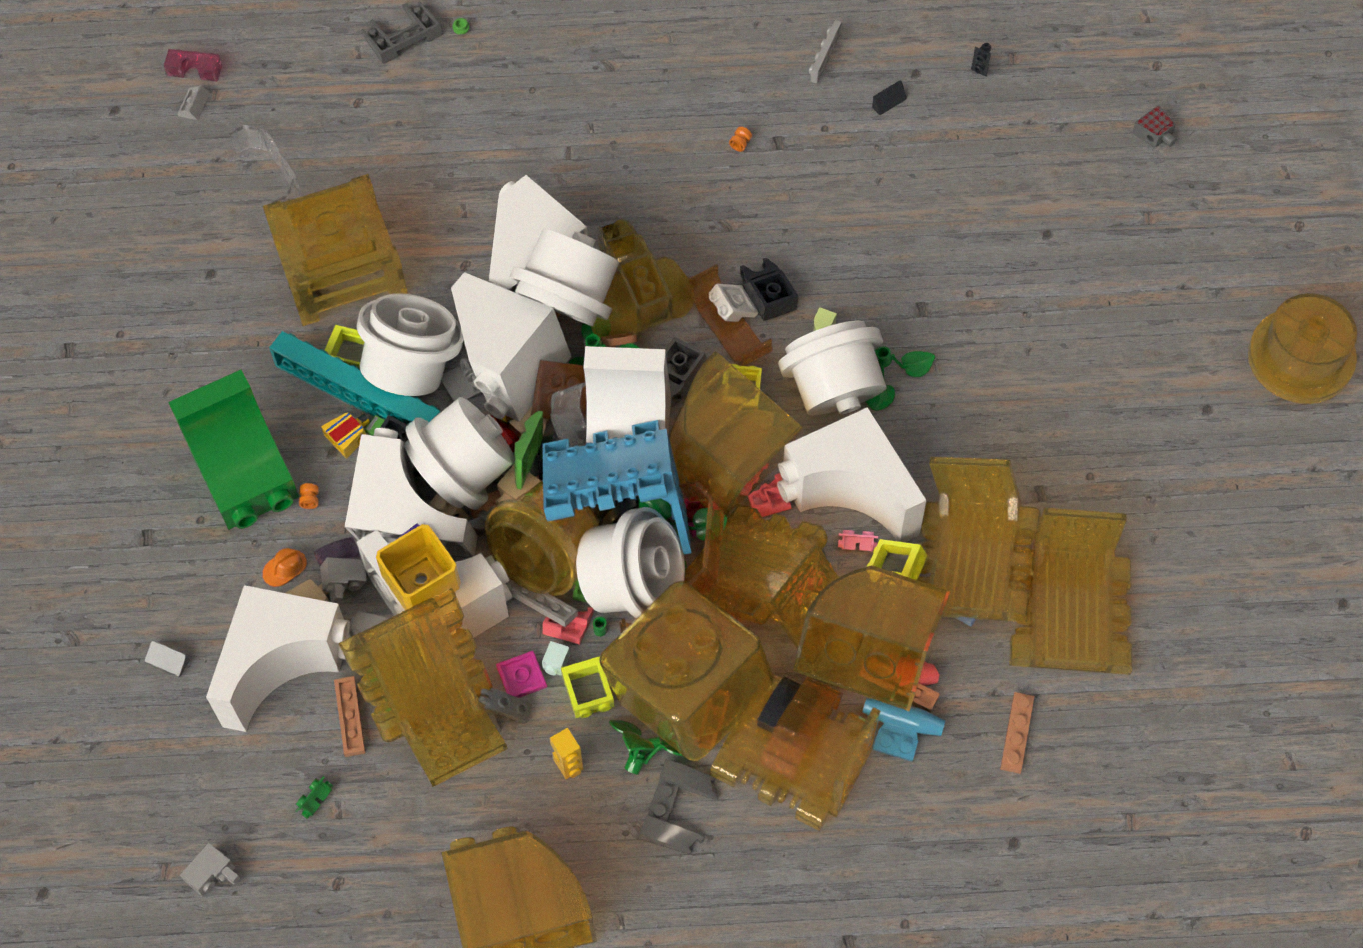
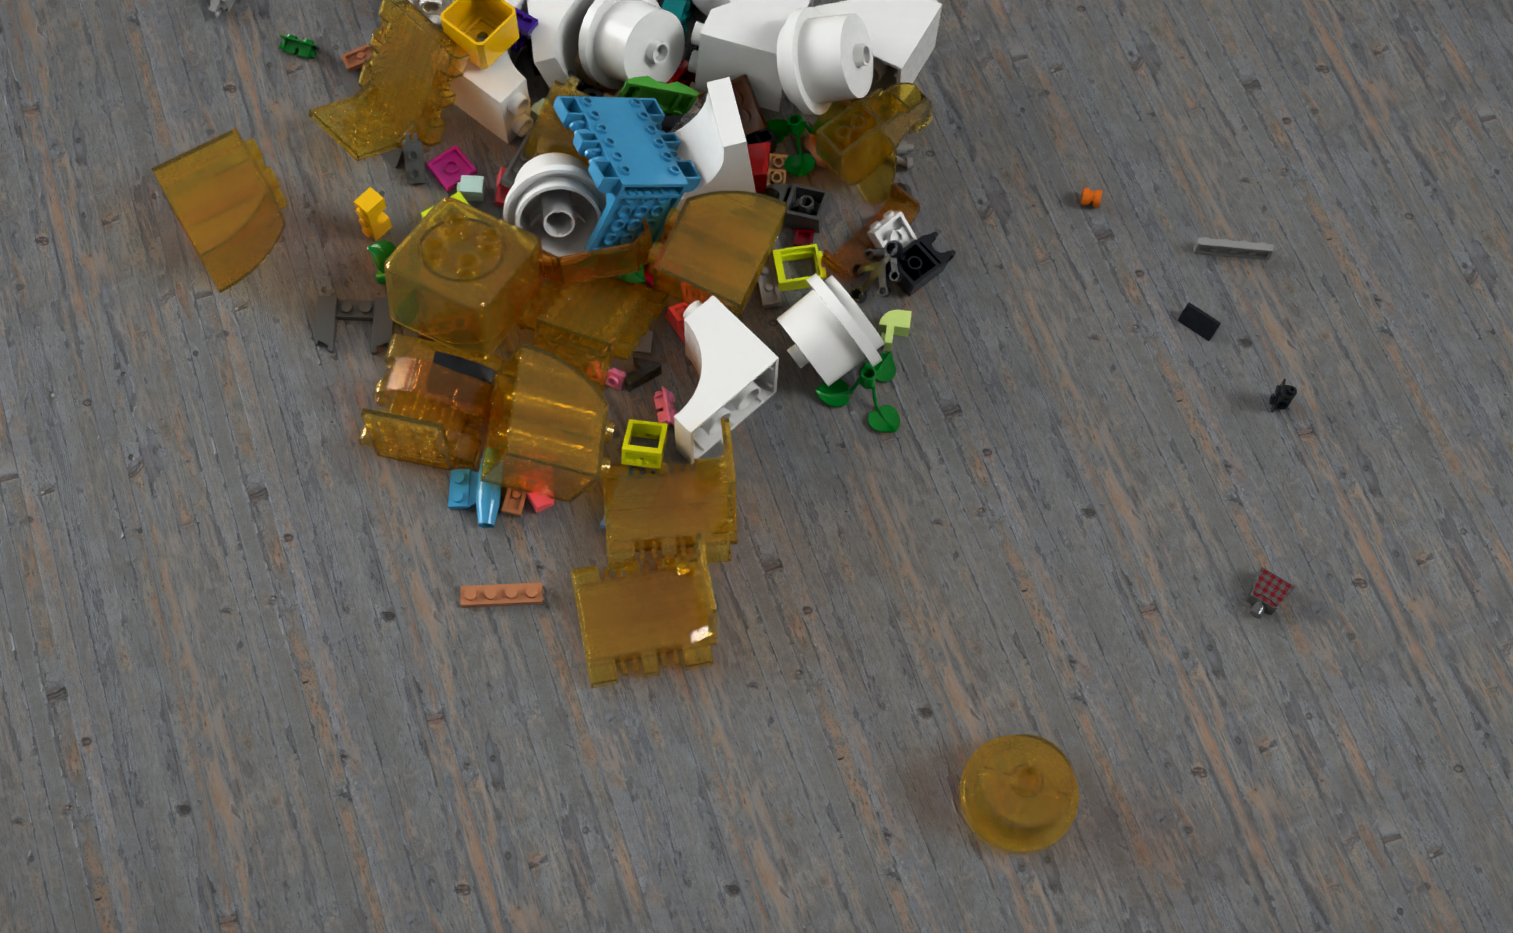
camera: 70 degrees right, 5 degrees up
none -> black plant [850,240,903,303]

